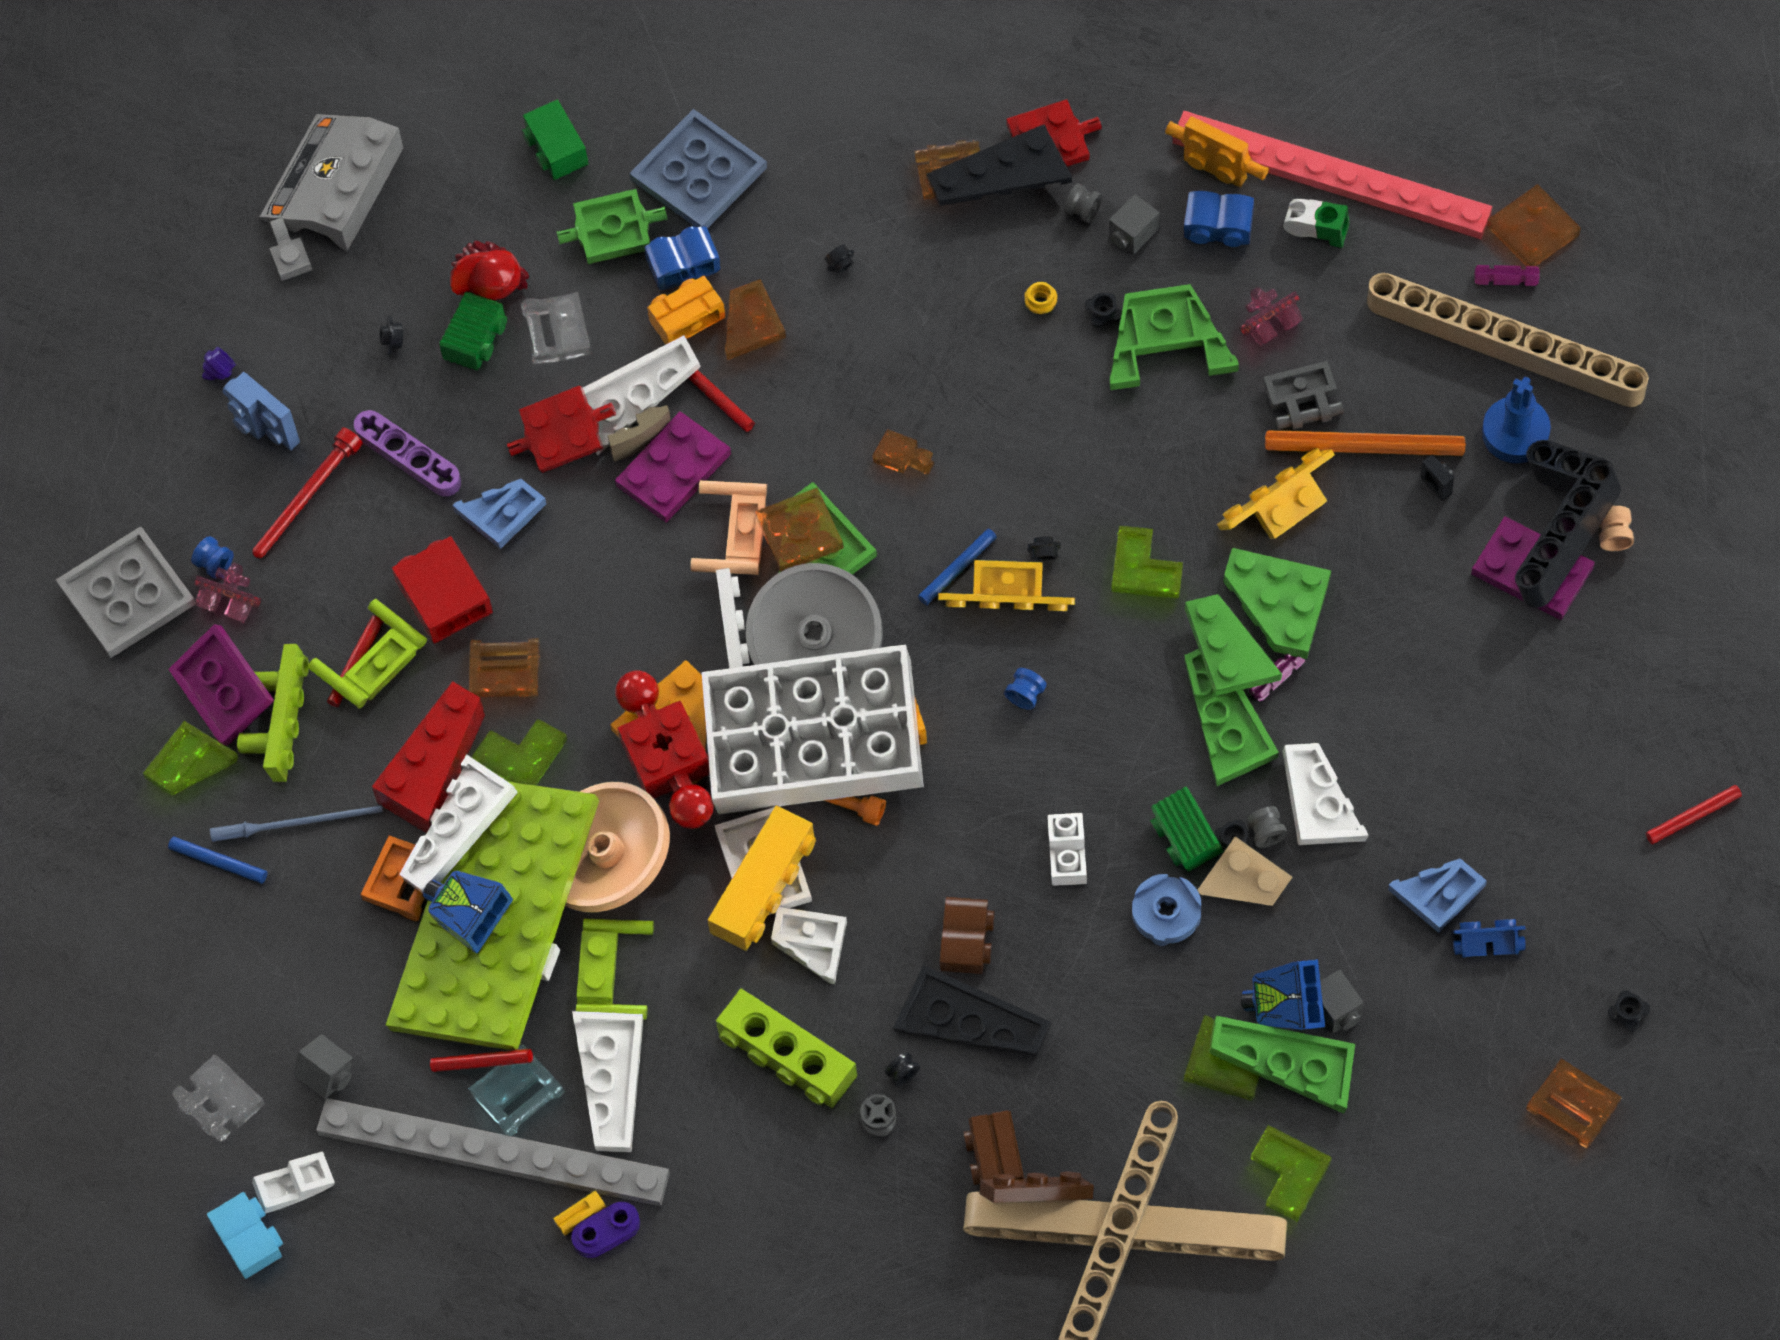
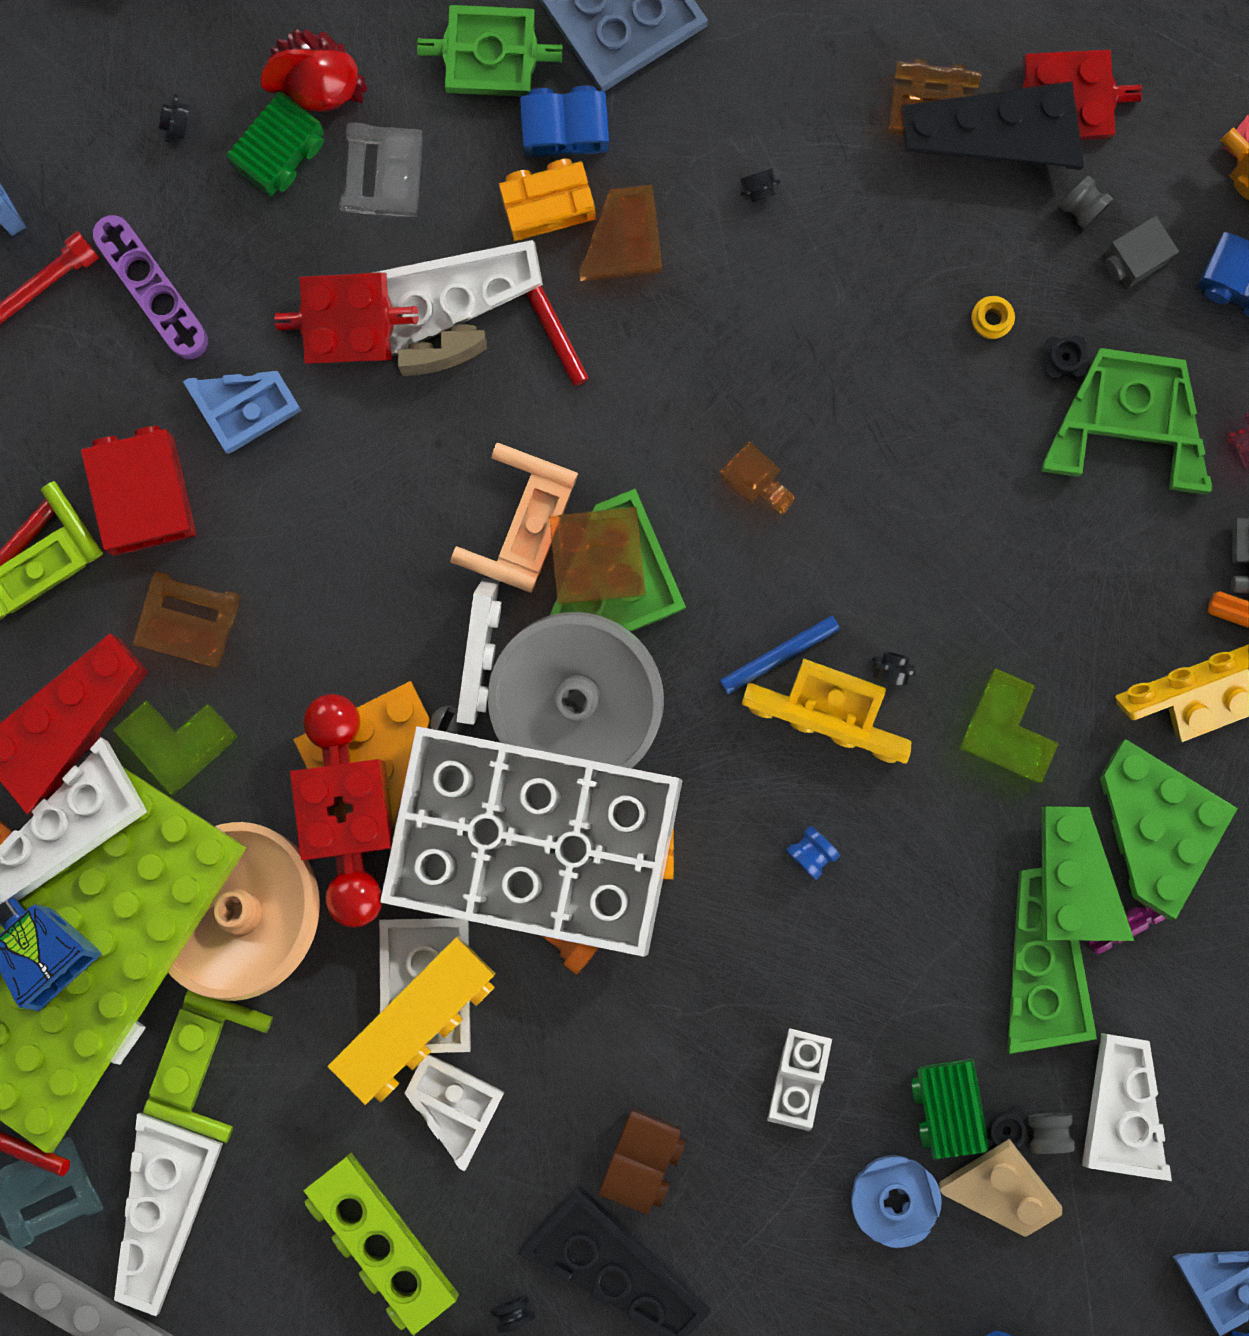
camera: 10 degrees right, 20 degrees up
magenta plate [615,411,731,523] -> none

